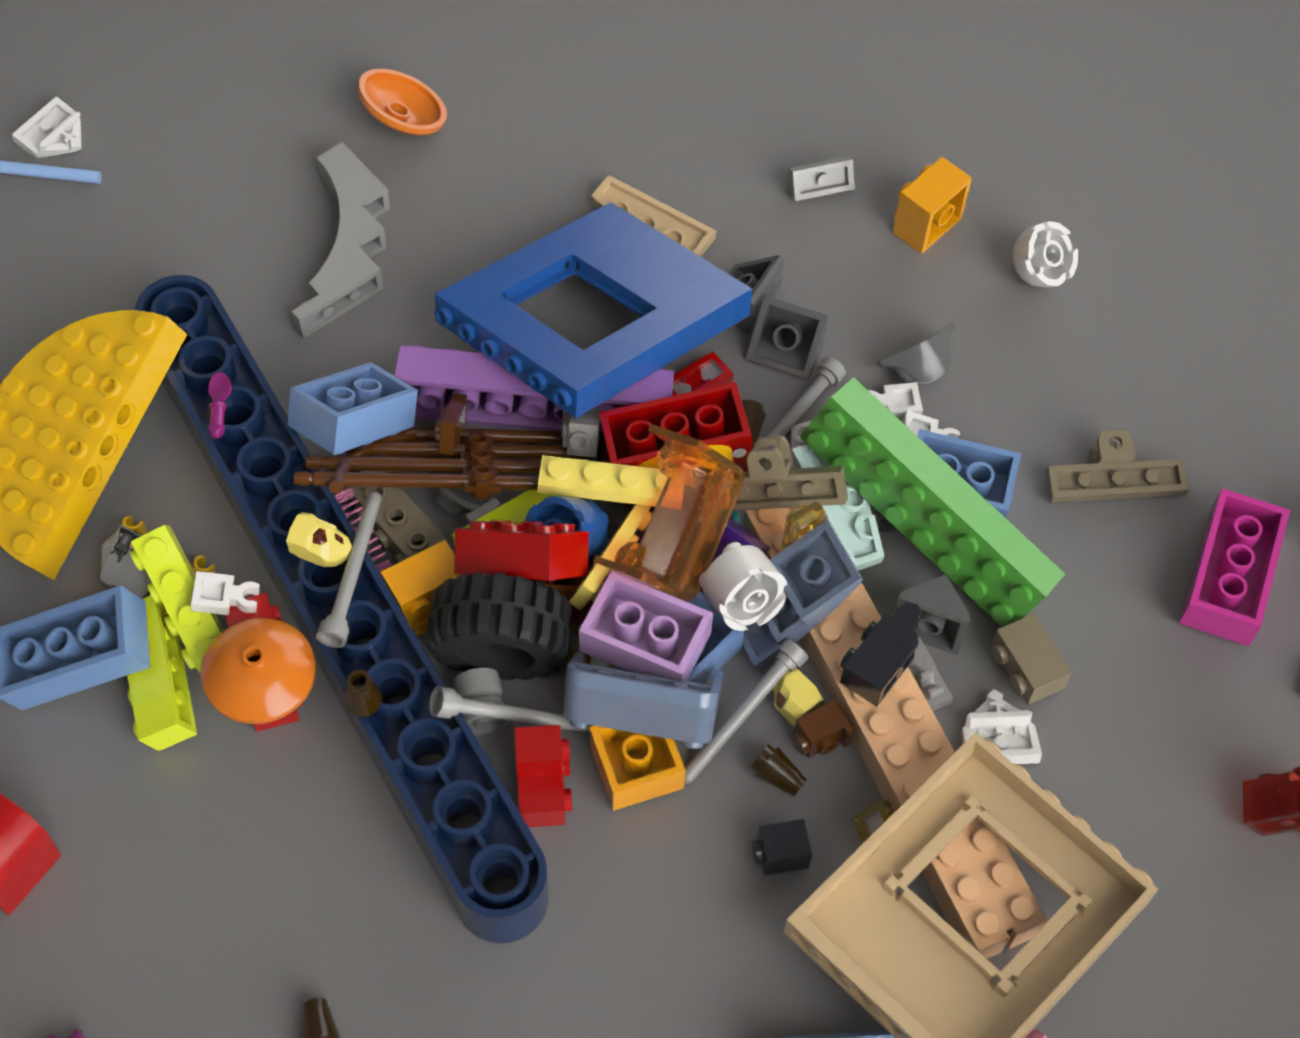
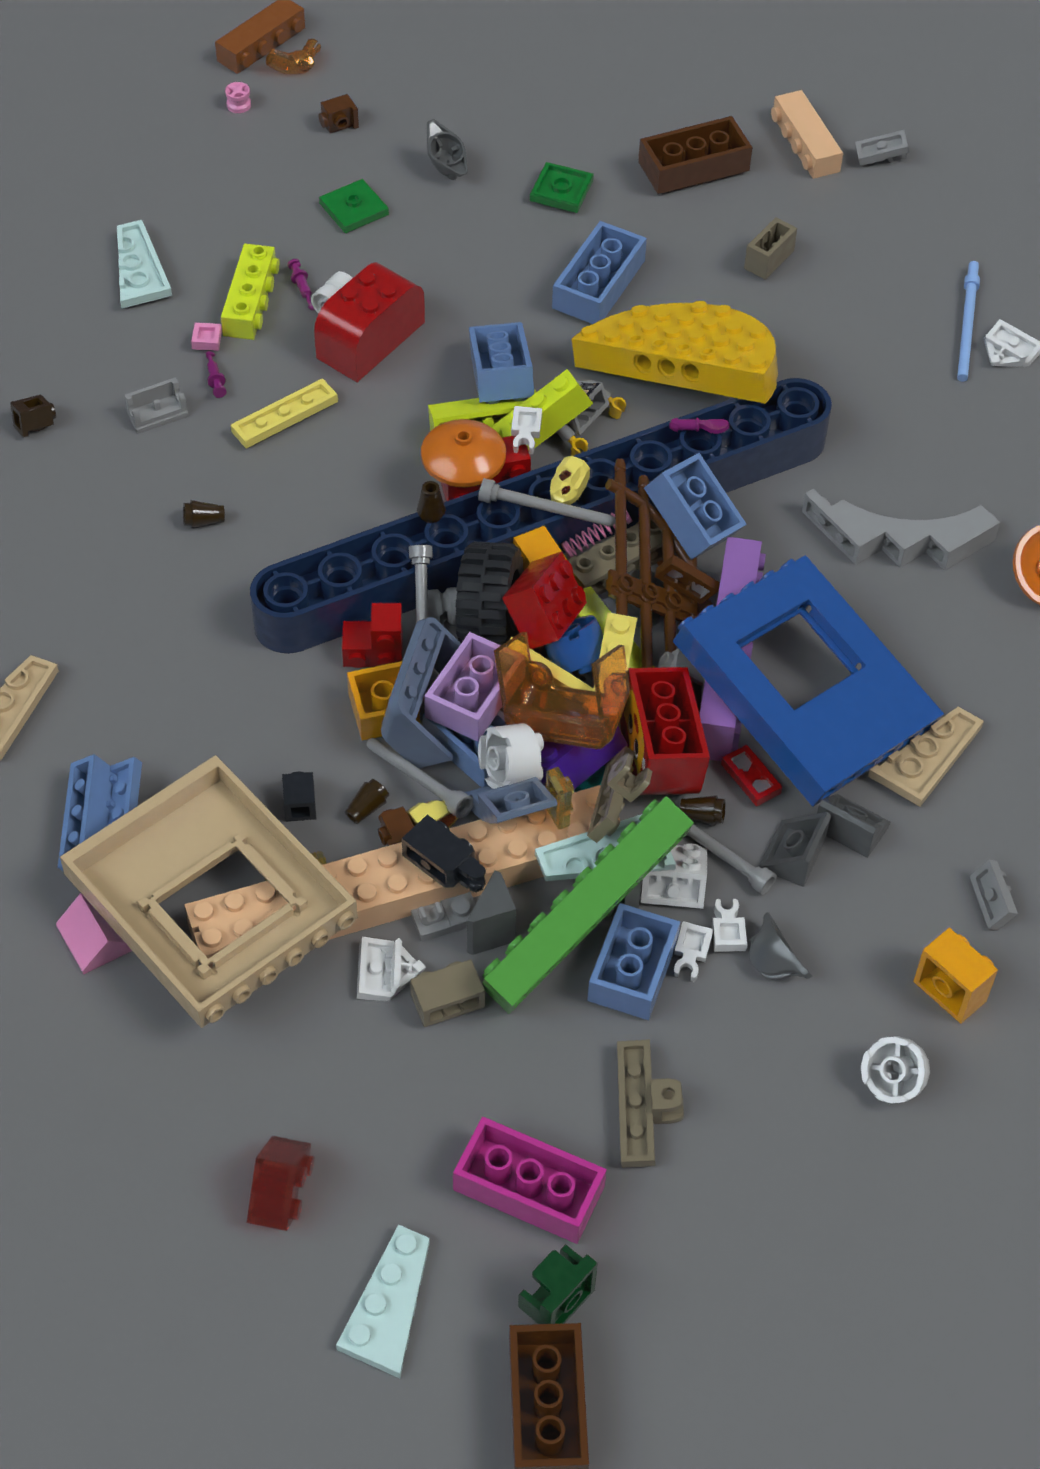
camera: 95 degrees right, 5 degrees down
none -> light yellow plate [231,378,338,449]

